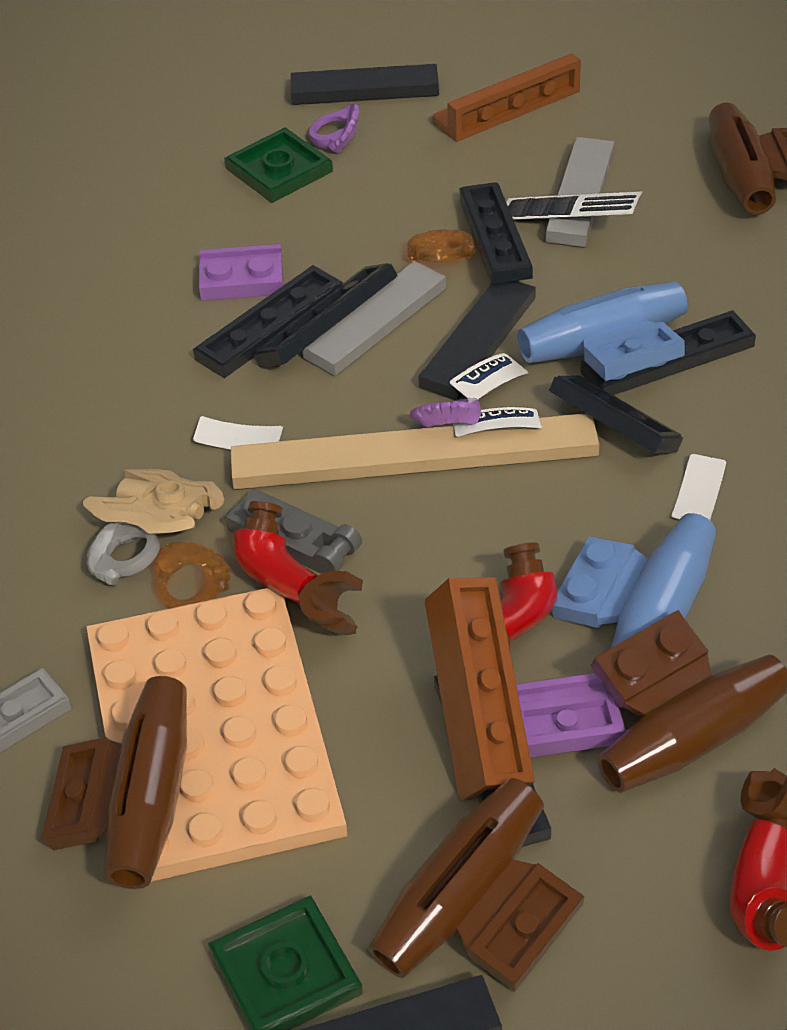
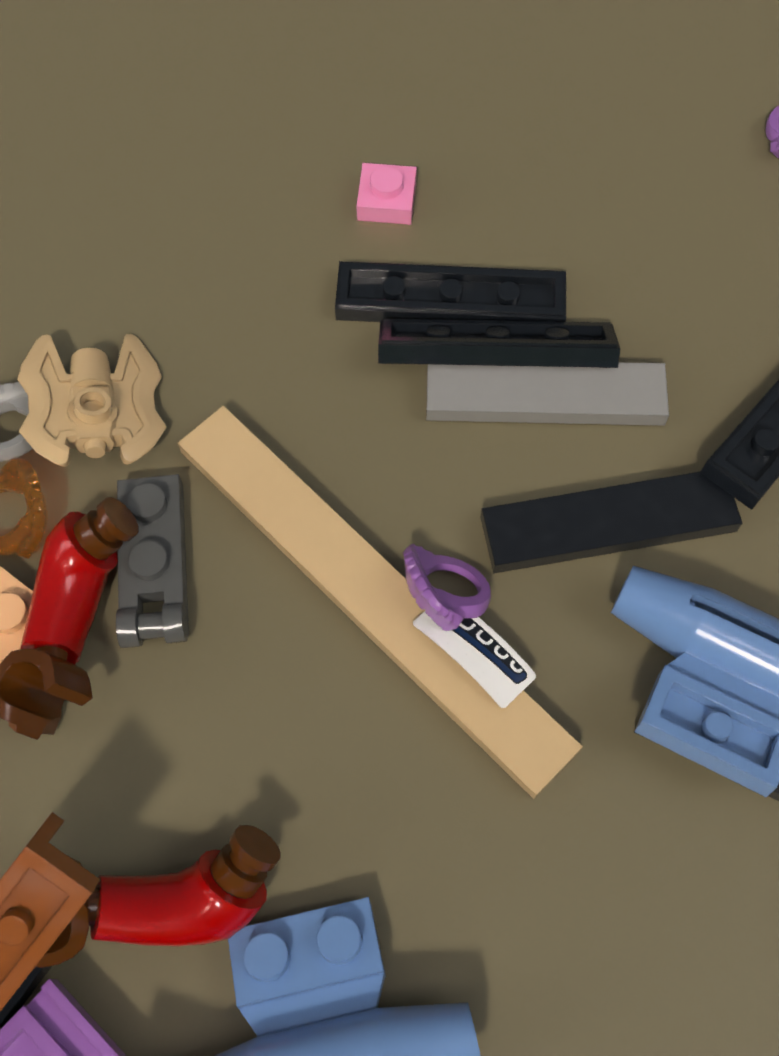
camera: 50 degrees right, 20 degrees up
white sticker [193,416,283,449] -> none
medium lavender plate [199,244,283,301] -> none
dark green tile [224,127,333,203] -> none
clear orange piece [407,229,476,263] -> none
white sticker [450,353,528,400] -> none
black tile [549,375,683,454] -> none
white sticker [671,454,726,520] -> none
none -> bright pink plate [356,163,417,225]

